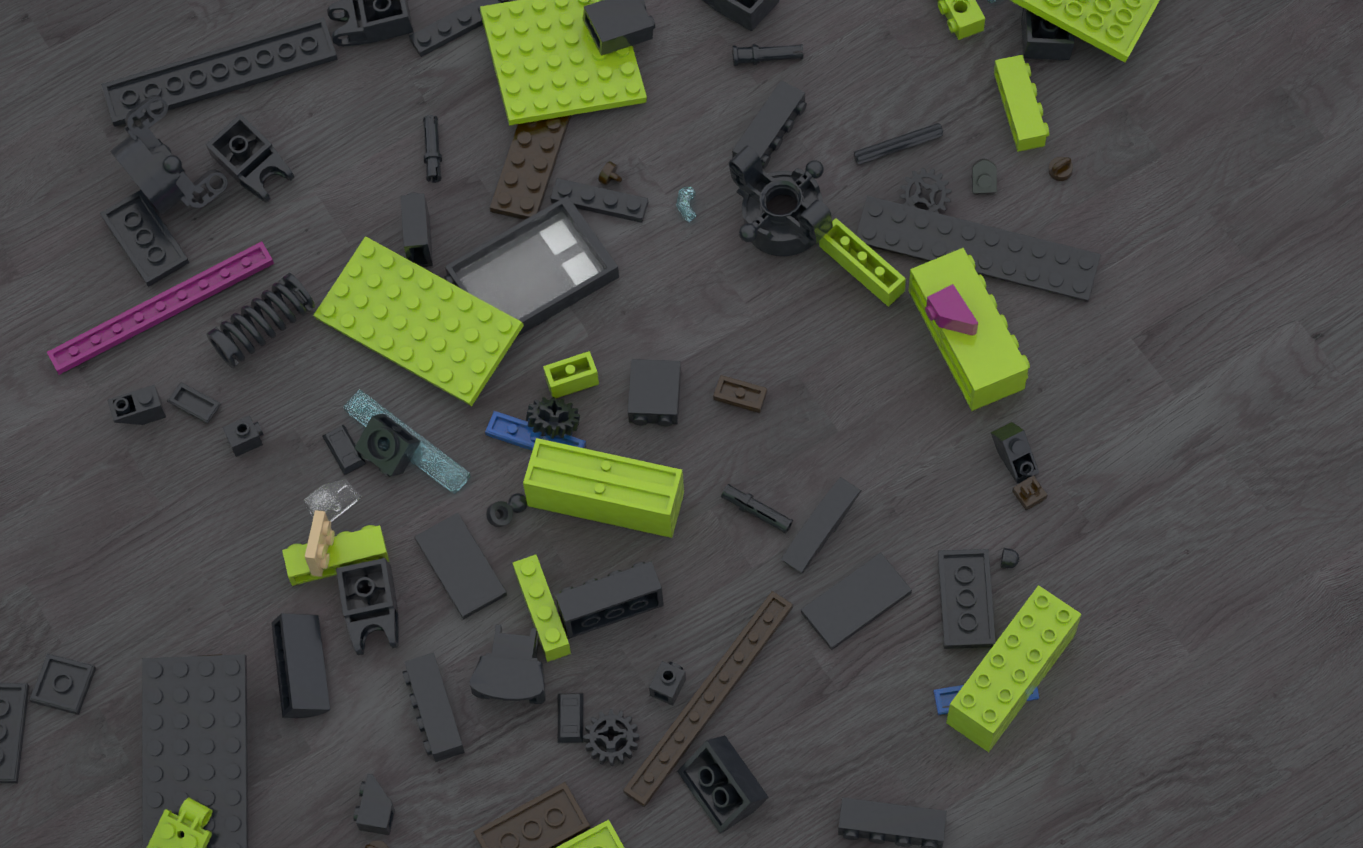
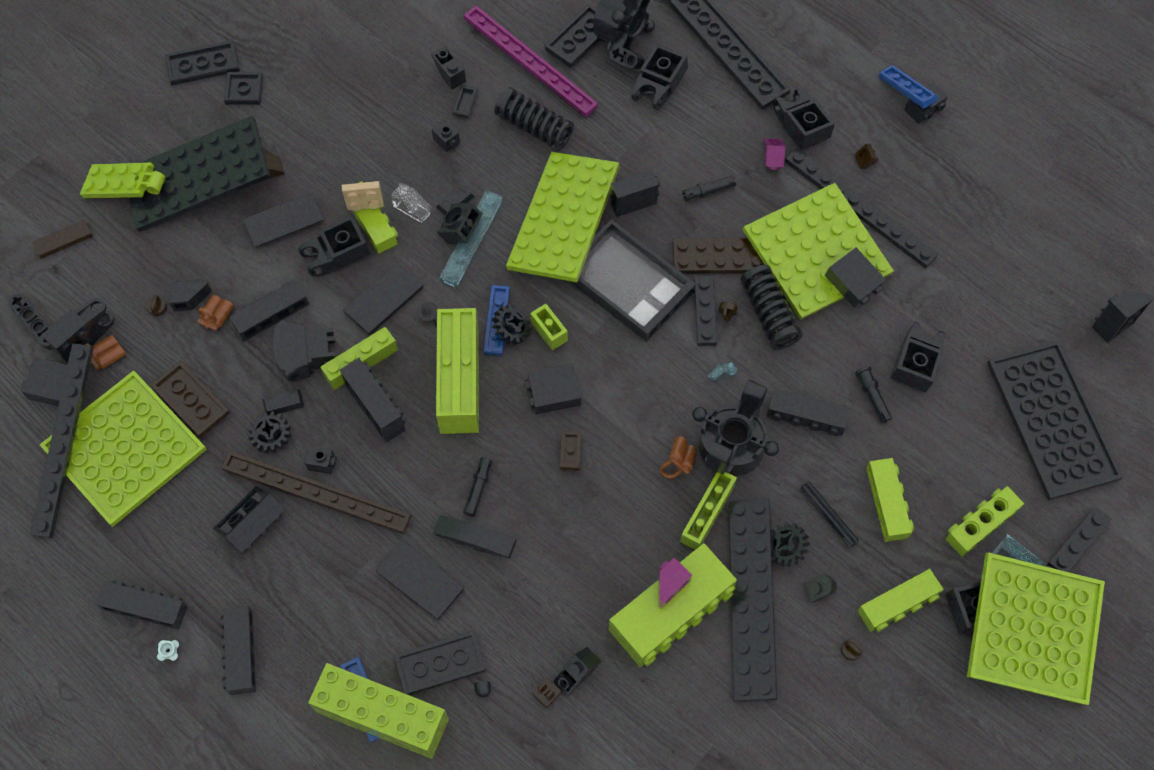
camera: 70 degrees right, 0 degrees up
none -> dark orange piece [197,294,235,331]
none -> dark orange piece [660,436,697,479]
none -> black piece [740,265,803,350]
none -> magenta slope [764,138,785,170]
none -> lime brick [866,458,914,542]

